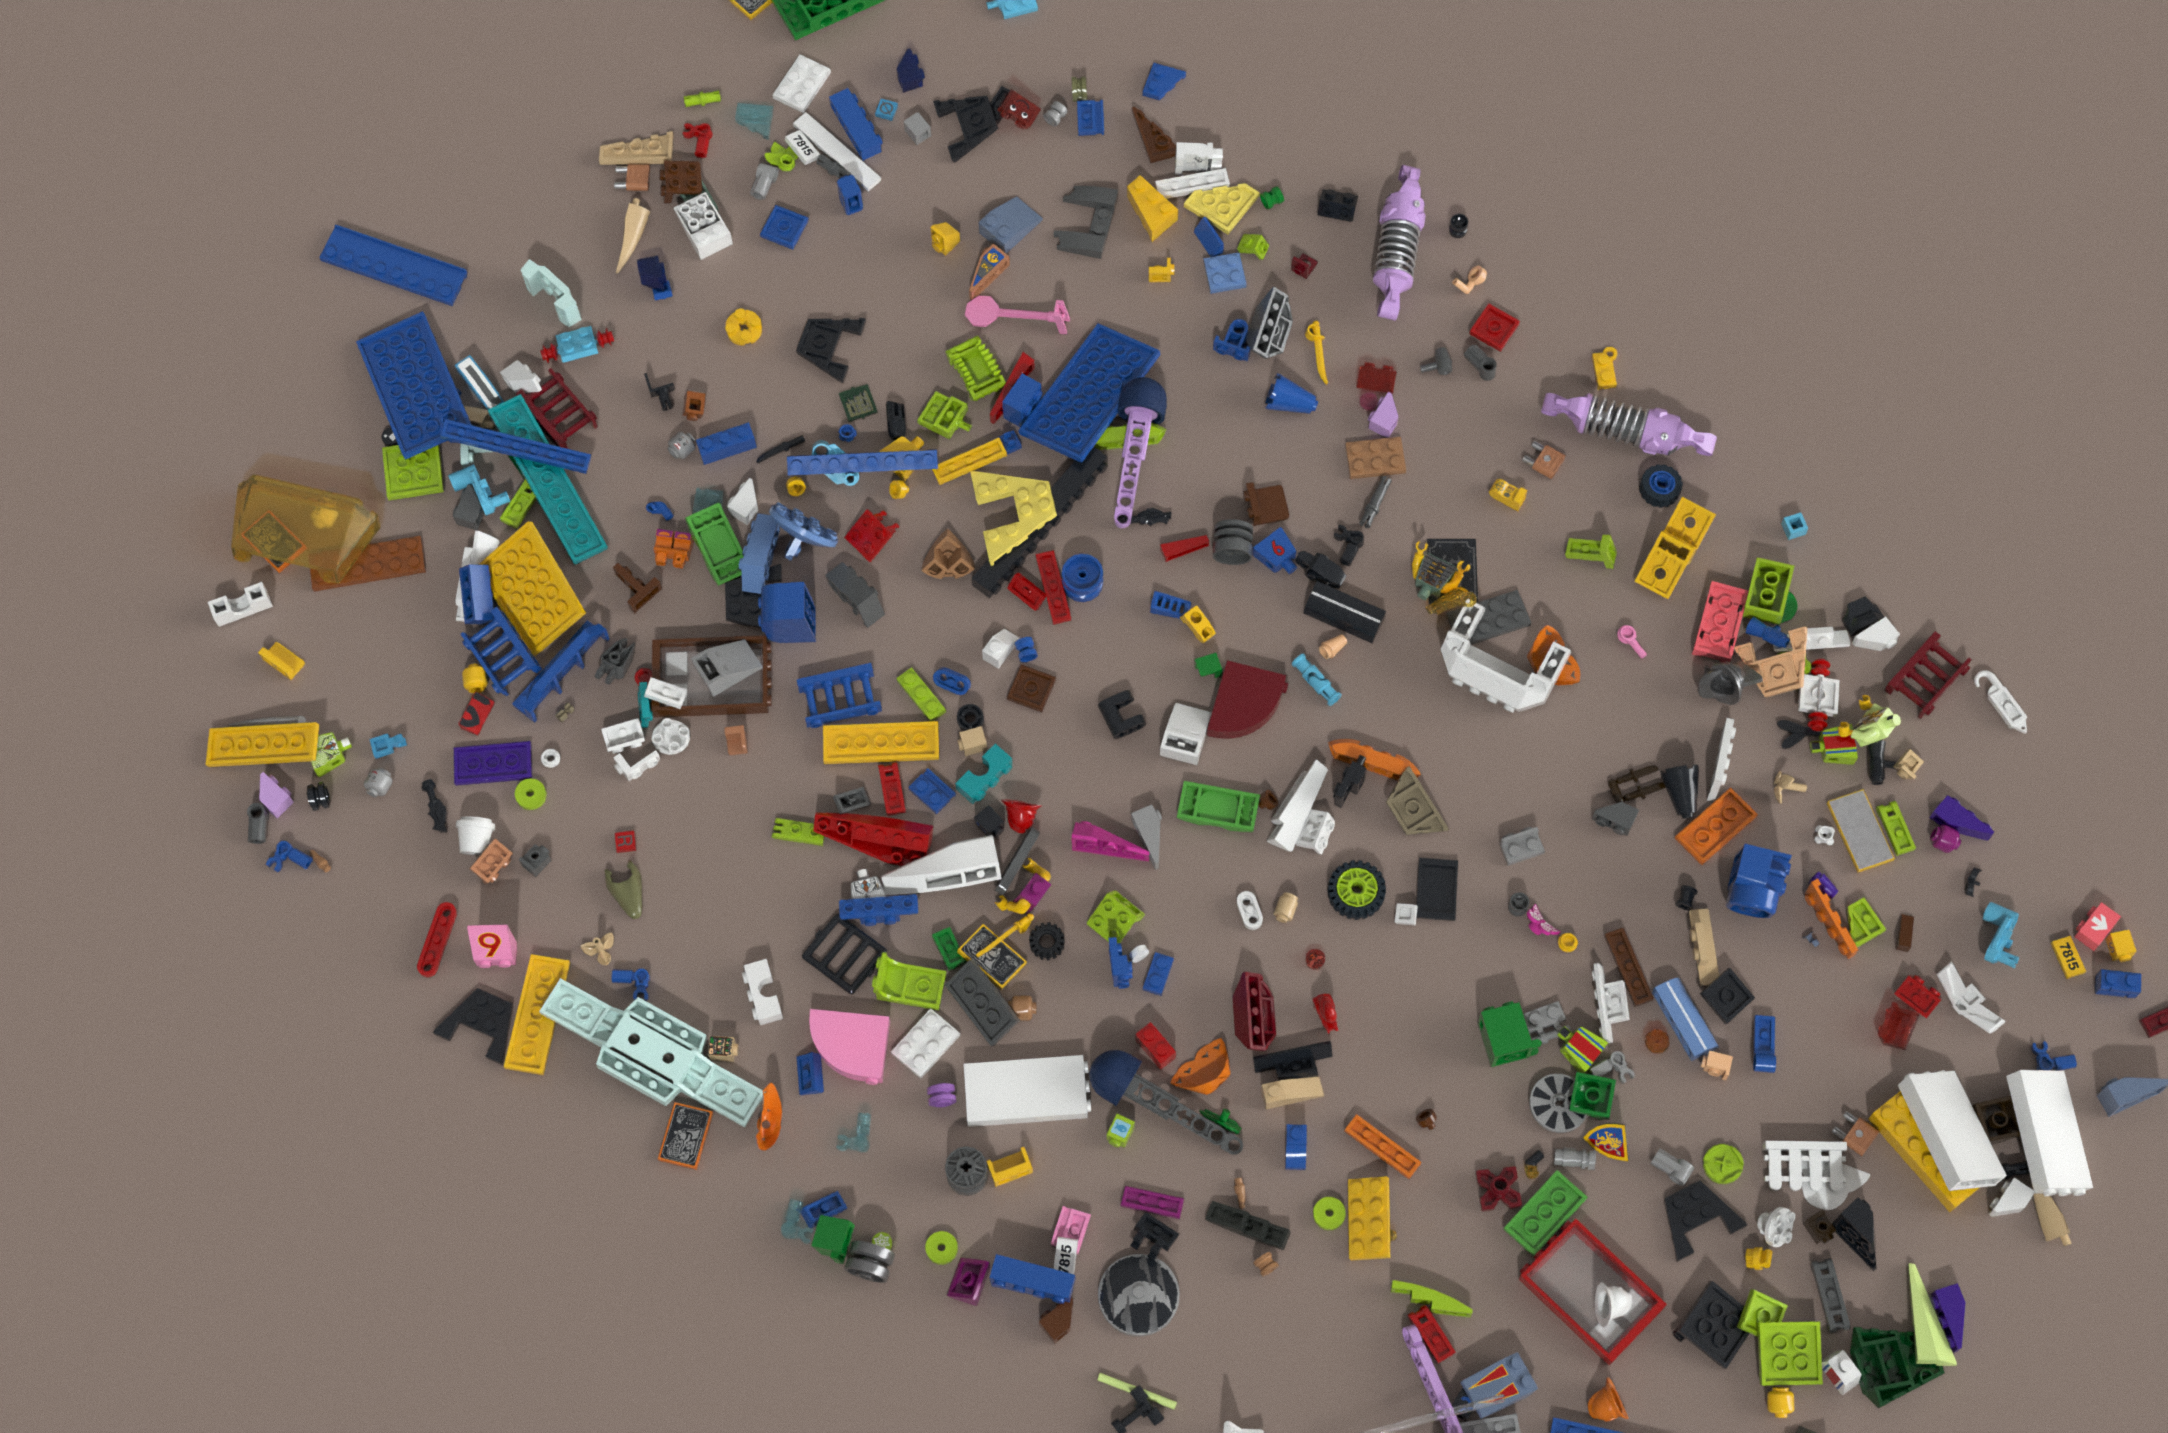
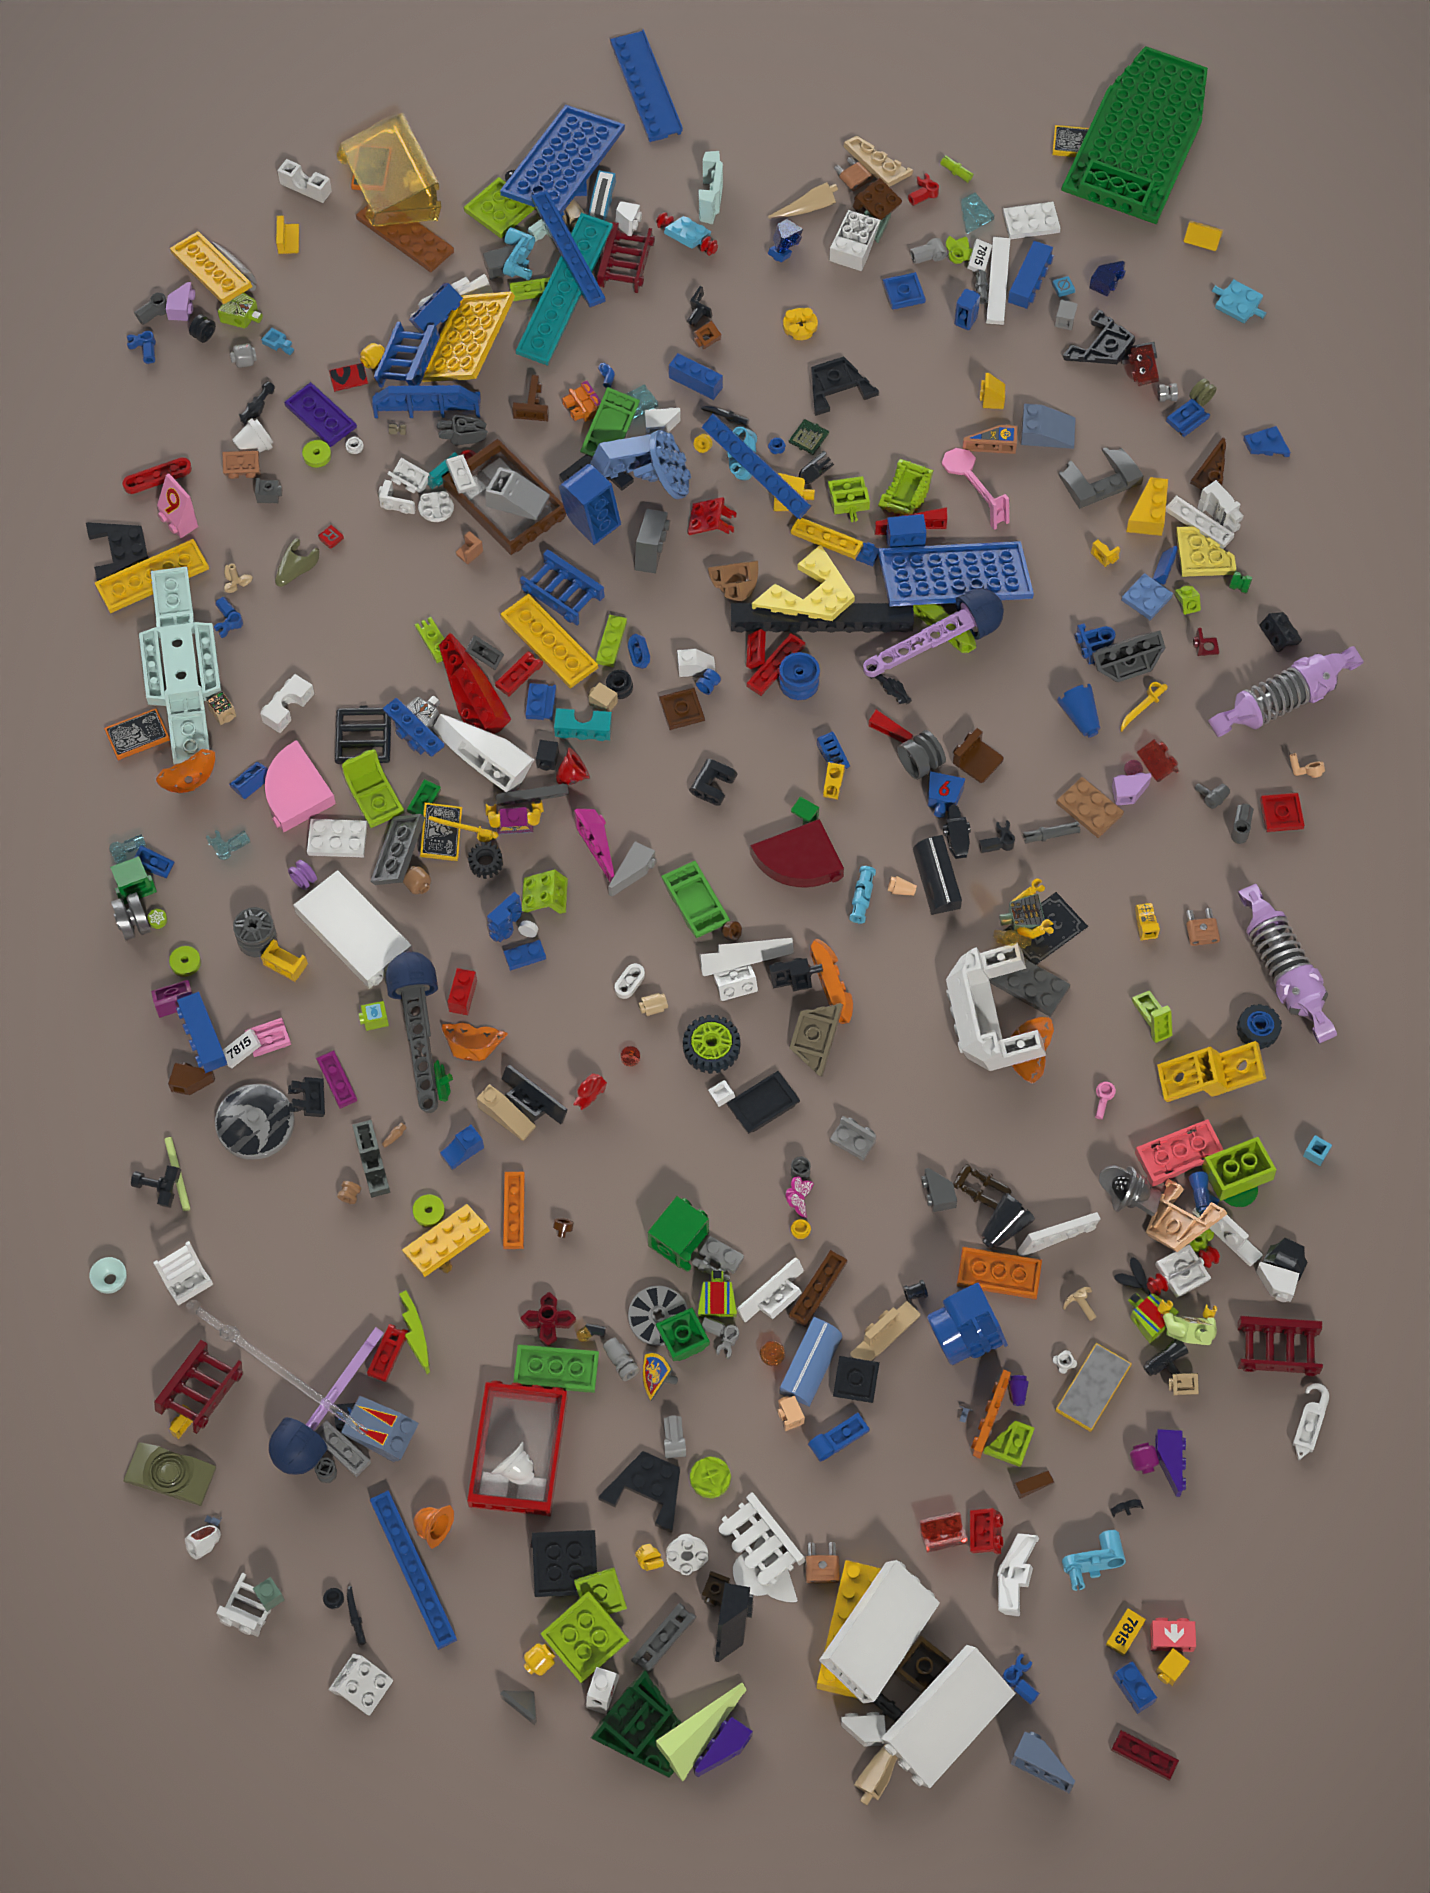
camera: 50 degrees right, 5 degrees down
medium nougat piece [309,850,331,872] -> none
light grey head [667,432,695,459] -> none
yellow tile [889,480,909,499] -> none
white slope [1160,703,1212,765] -> none
dark red wedge [1232,972,1276,1051] -> none
black wheel [1449,214,1469,238] -> none
yellow hinge [1592,347,1617,390] -> none
lime plate [1876,801,1916,856] -> none

